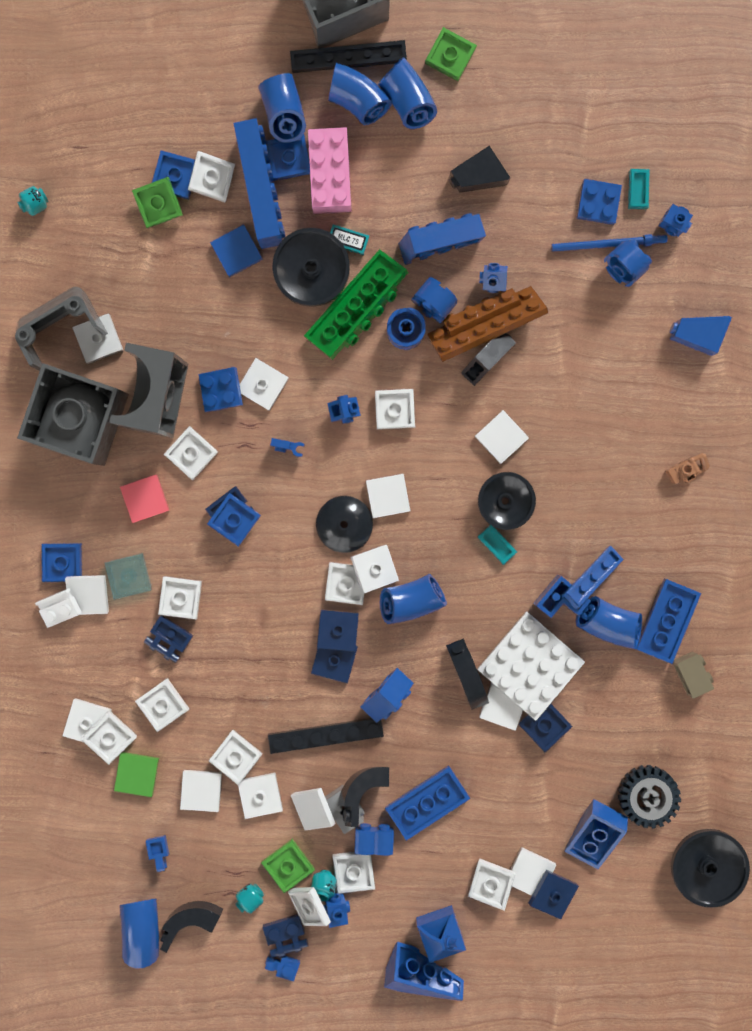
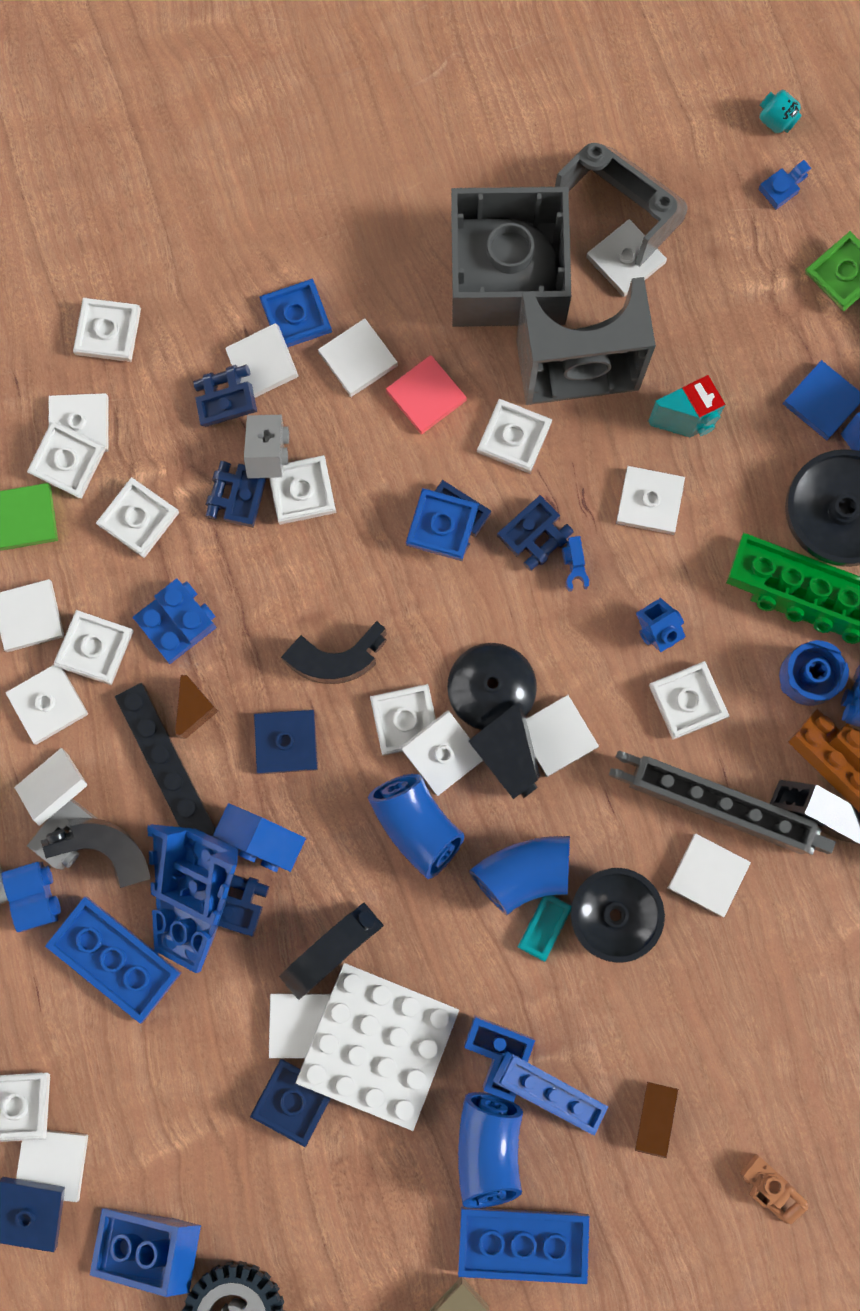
camera: 75 degrees right, 10 degrees down
white plate [35,588,82,628] -> none
clear light blue plate [105,553,152,600] -> none
blue plate [198,367,243,412] -> none
dark blue plate [317,610,359,652] -> none
none -> white plate [73,298,141,362]
none -> blue plate [133,578,217,664]
none -> blue wedge [147,824,238,973]
none -> reddish brown slope [175,675,218,739]
none -> dark blue plate [193,364,258,428]
none -> dark blue plate [218,875,270,937]
none -> light grey brick [244,414,289,478]
none -> black arch [281,621,387,684]
none -> white tile [318,319,398,397]
none -> black slope [468,701,540,799]
none -> blue brick [469,836,570,915]
none -> dark blue plate [497,495,574,571]
none -> dark grey hinge [609,751,836,855]
none -> reddish brown slope [635,1082,679,1158]
none -> teal slope [648,375,726,438]
none -> blue plate [758,160,811,210]

